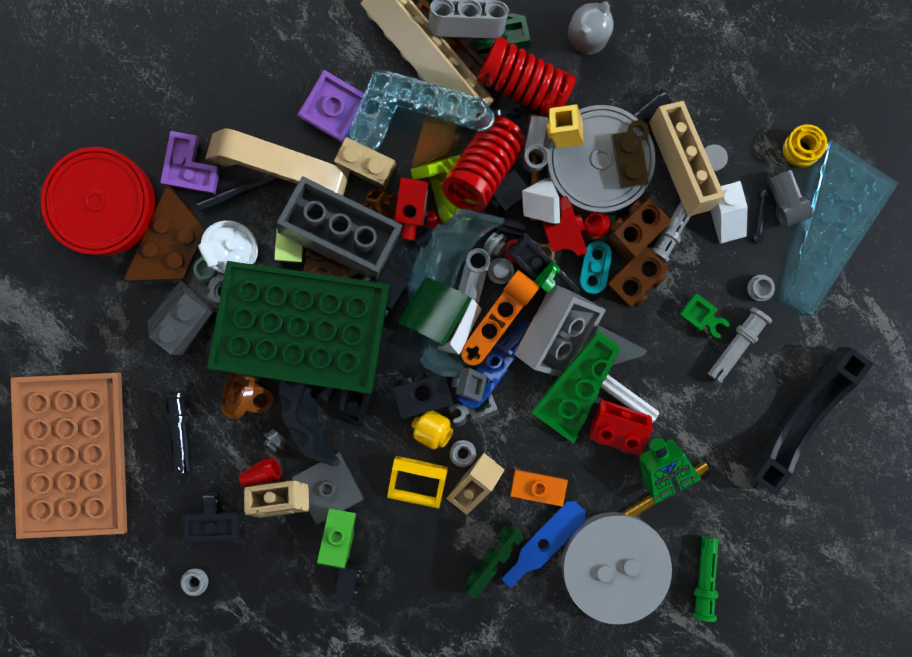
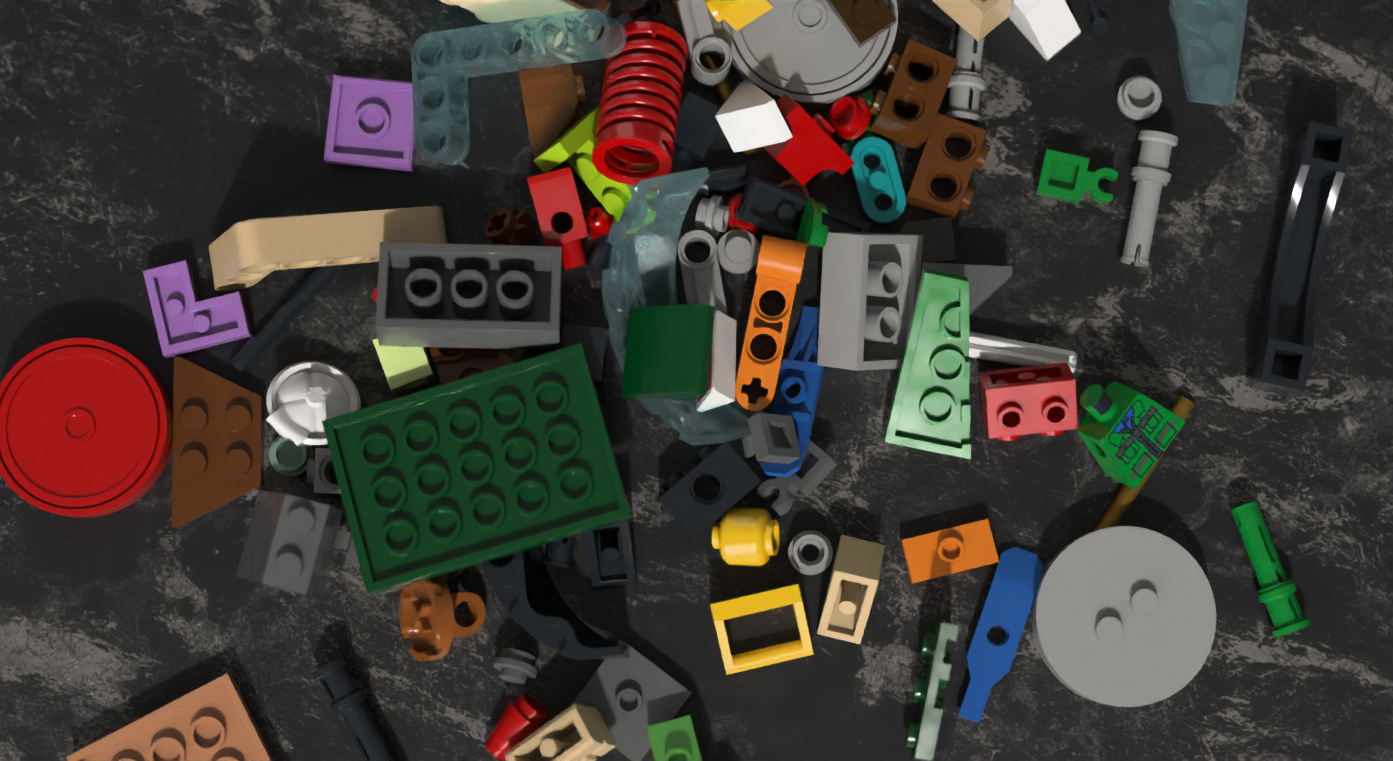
camera: 25 degrees left, 5 degrees down
tan brick [334,137,397,190] -> none

